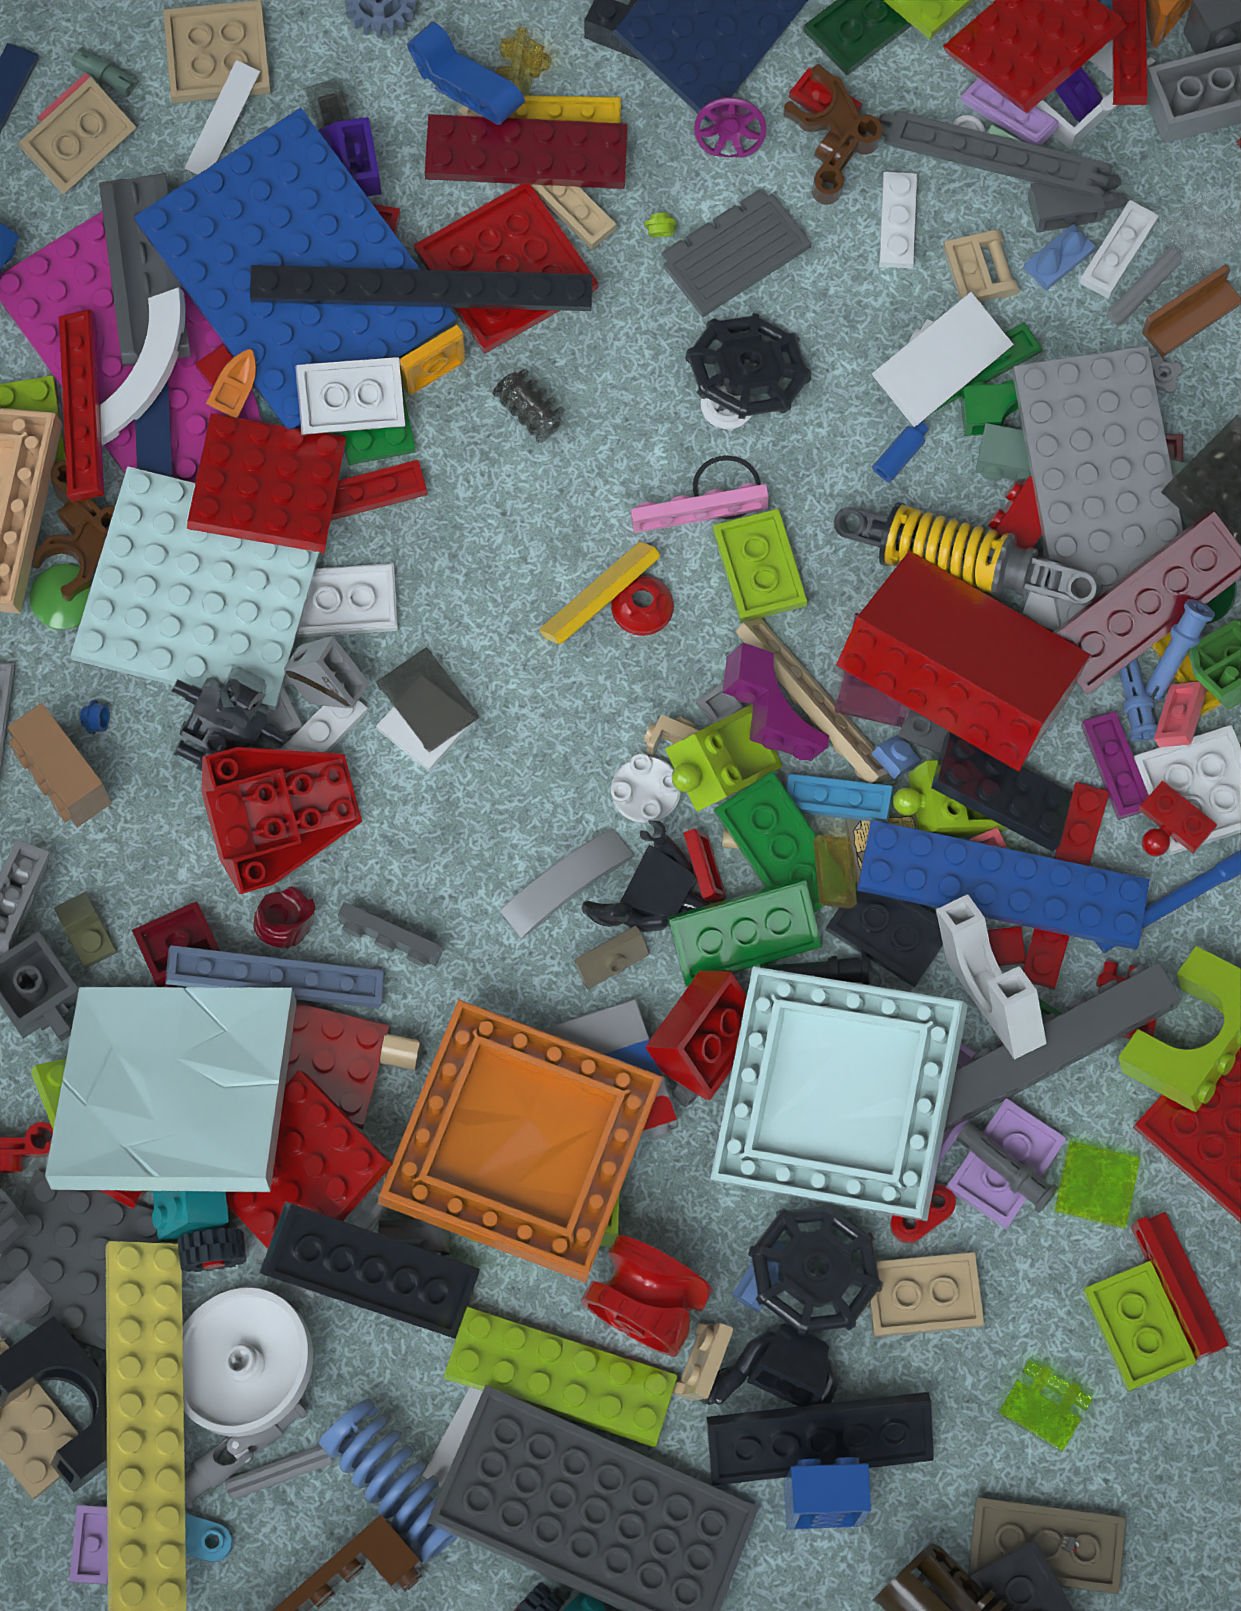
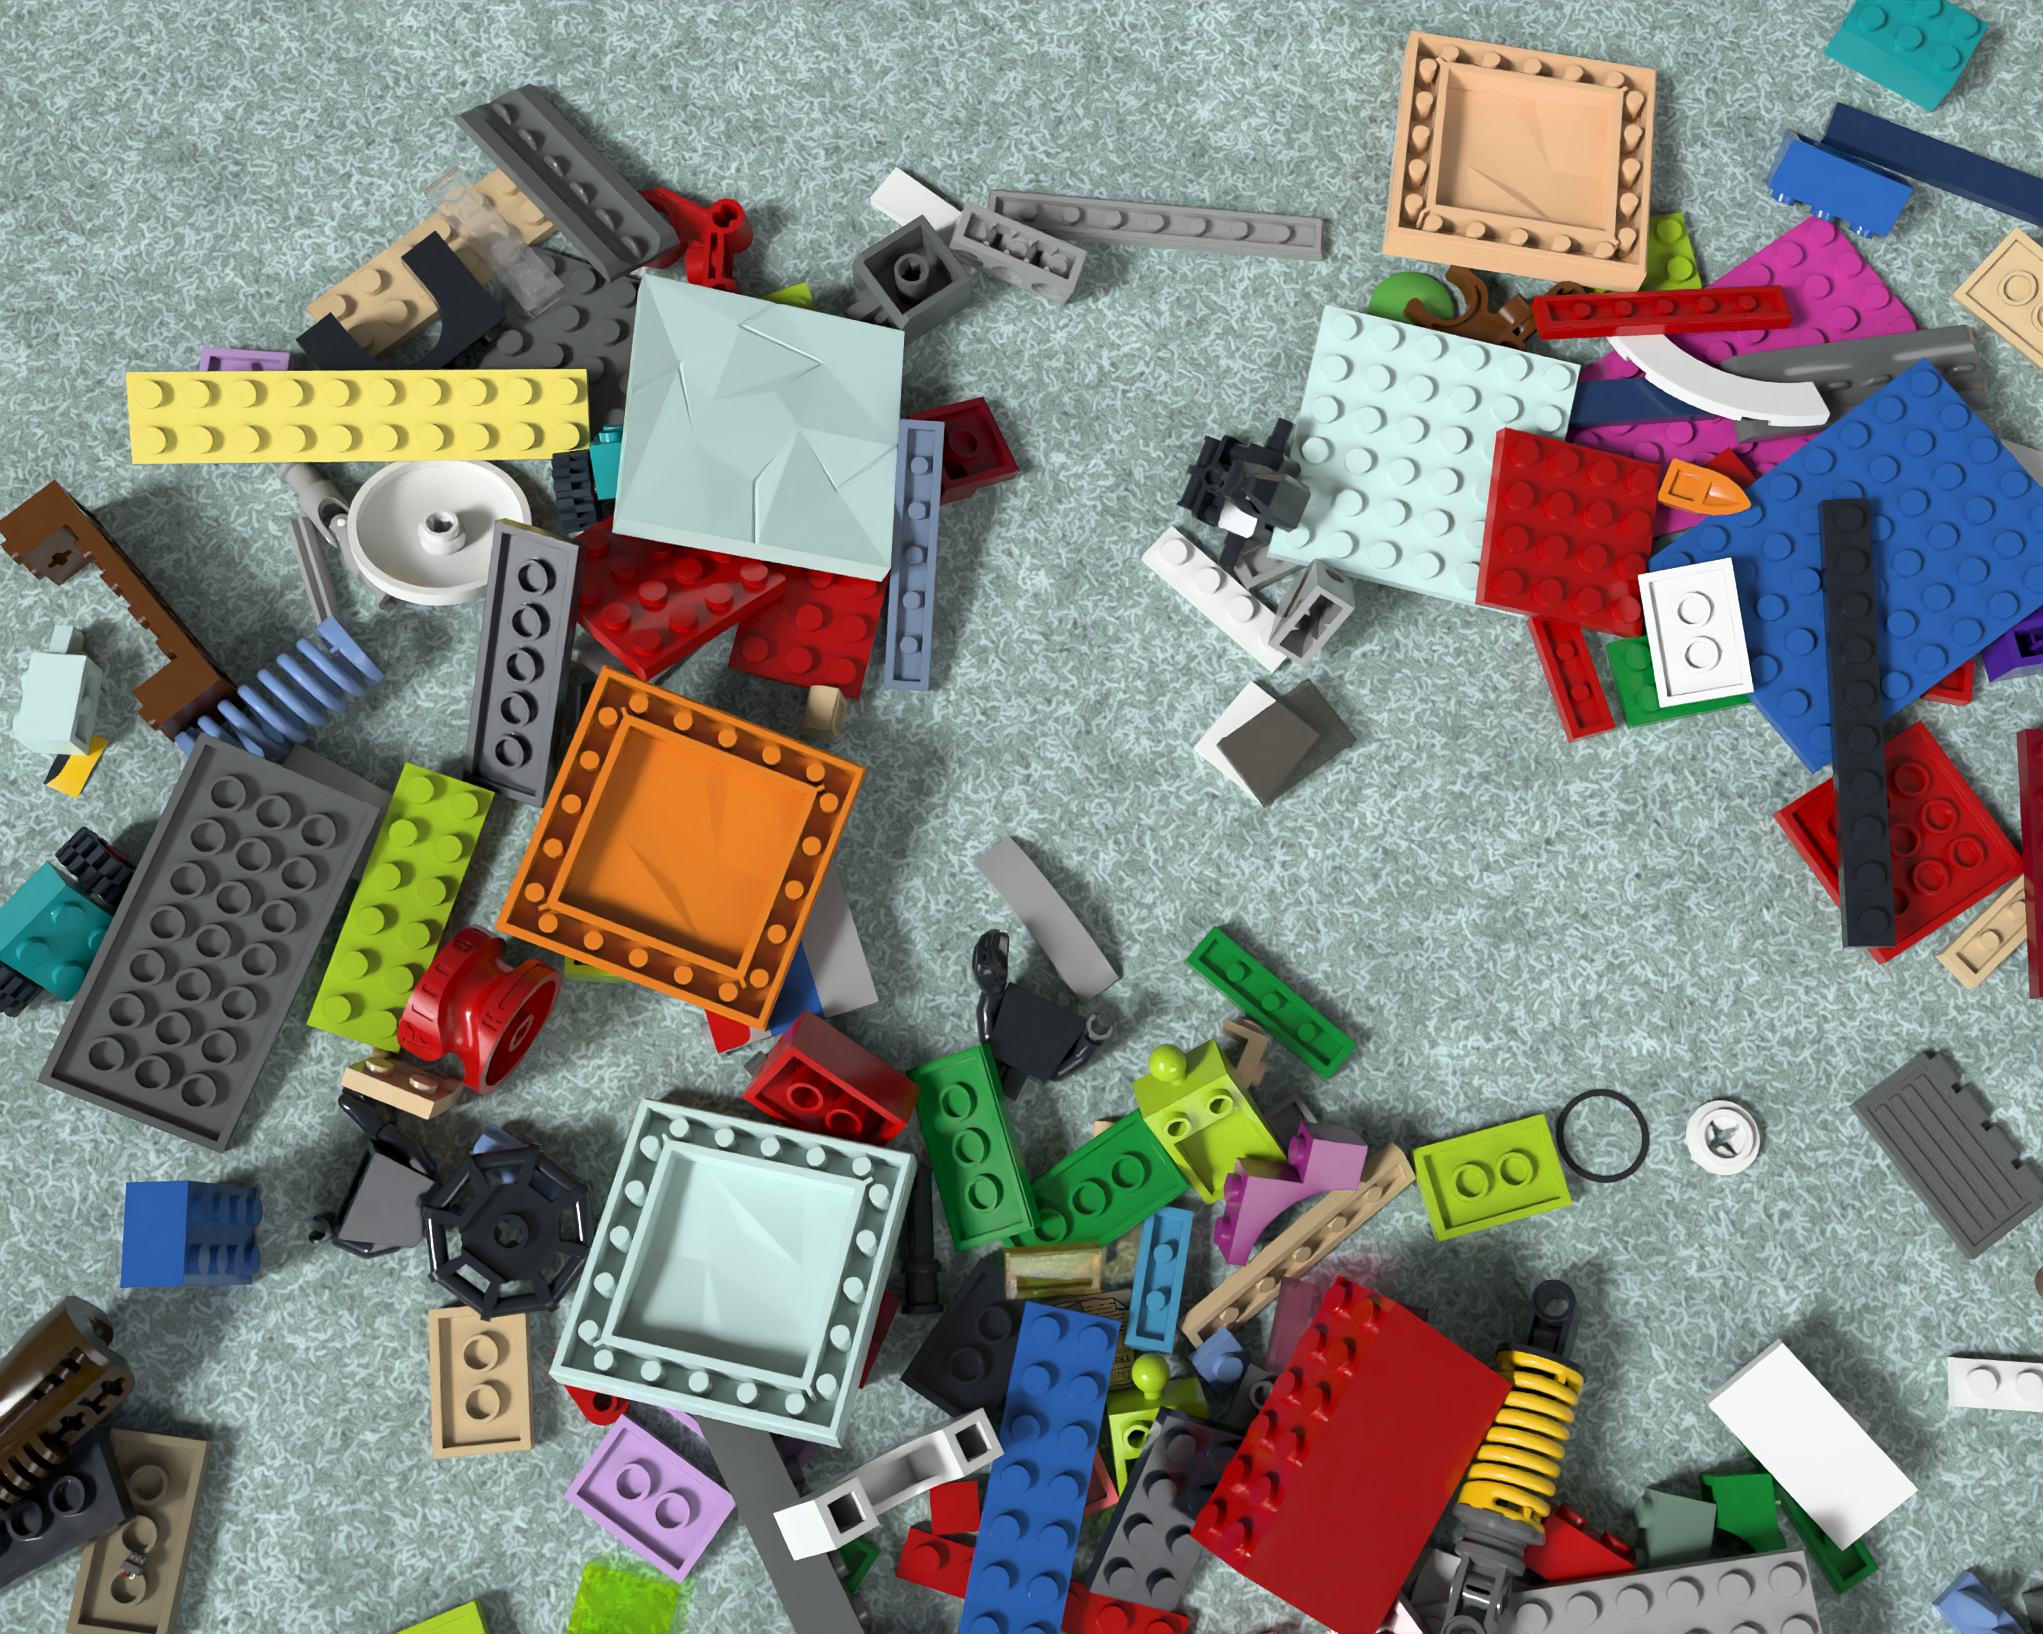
camera: 85 degrees right, 5 degrees up
medium nougat brick [7,703,112,828] -> none
olive slope [54,892,117,969] -> none
blue plate [80,700,110,734] -> none
medium azure plate [185,1514,233,1562] -> none
red wedge [201,747,362,894] -> none
dark red hair [253,886,316,949] -> none
white tile [296,563,398,638] -> none
dark grey plate [338,902,442,967] -> none
light orange tile [399,325,465,395] -> none
clear smoke piece [492,368,565,443] -> none
yellow tile [538,542,661,645] -> none
dark tan plate [574,926,649,990] -> none
red piece [611,575,674,636] -> none
white dish [611,754,681,823] -> none
bright pink plate [630,483,769,533] -> none
lime plate [644,213,678,237] -> none
red tile [683,828,727,903] -> none
black plate [685,313,812,419] -> none
black plate [706,1392,934,1486] -> none
blue cylinder [872,422,929,482] -> none
tan plate [943,230,1020,302] -> none
dark grey pin [956,1122,1059,1213] -> none
clear neon green plate [997,1360,1093,1453] -> none
none -> green plate [1184,926,1357,1082]

